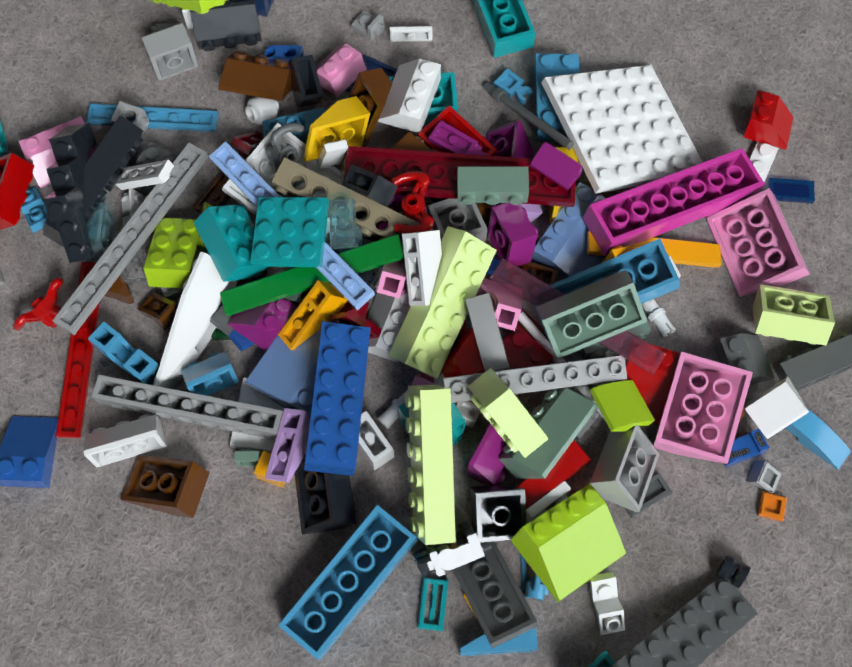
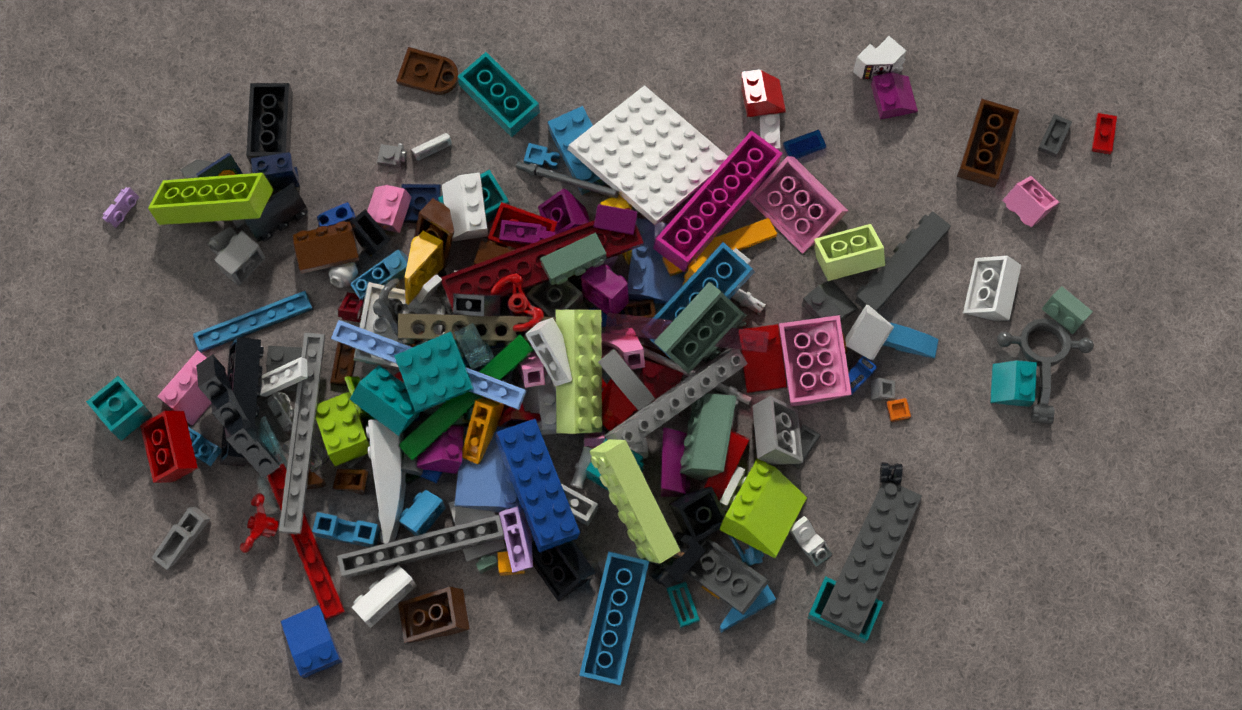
camera: 25 degrees left, 5 degrees up
light grey brick [111,101,149,131] -> none
yellowish green brick [468,368,548,458] -> none
lime slope [590,380,655,432] -> none

